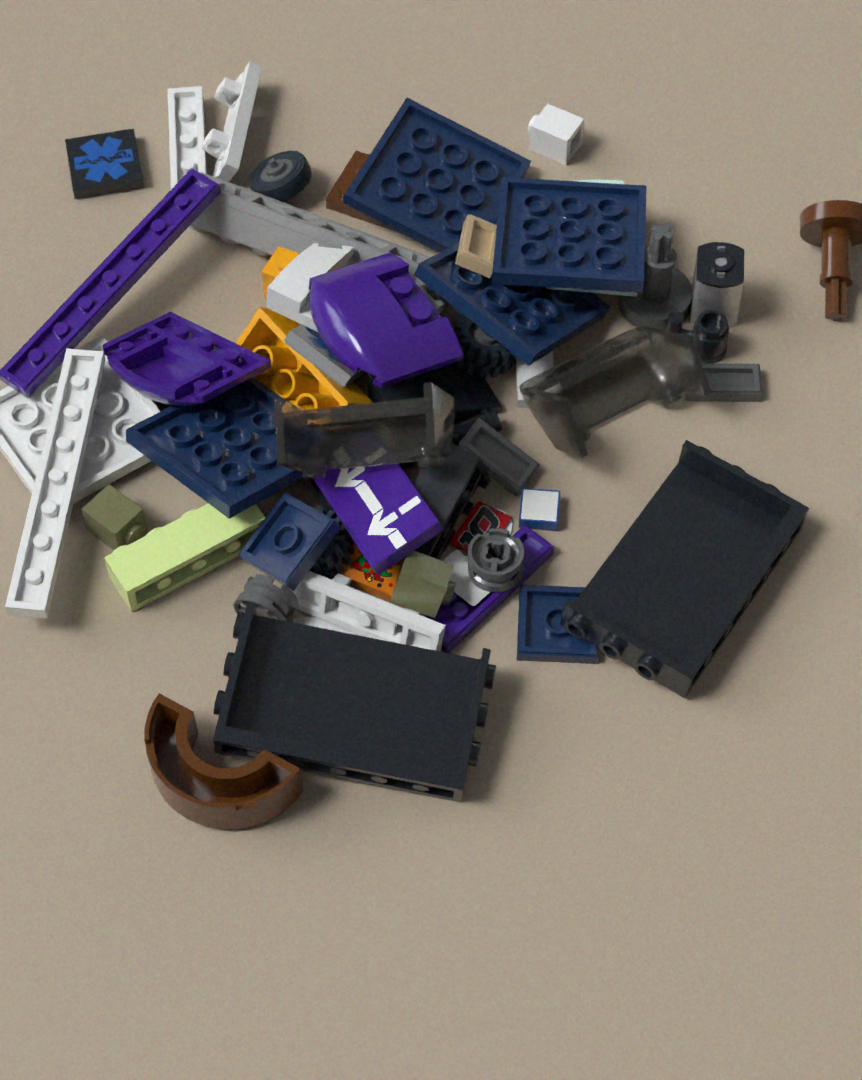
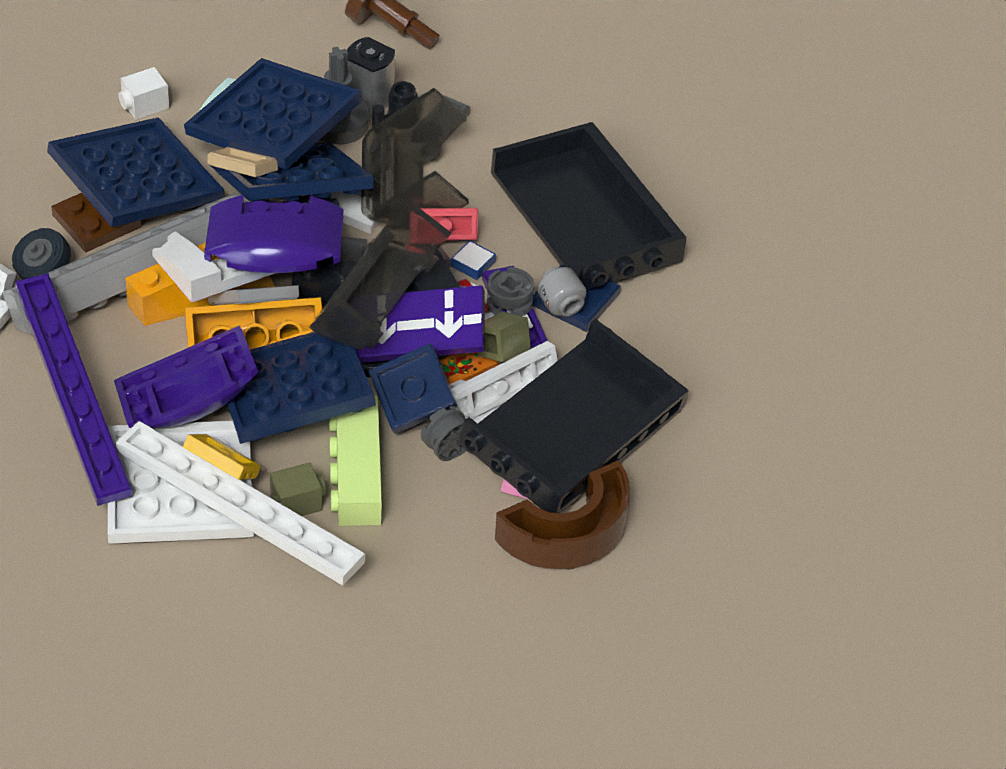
camera: 65 degrees left, 10 degrees down
none -> yellow tile [183,434,261,480]
none -> coral slope [411,208,478,241]
none -> light grey head [537,267,586,317]

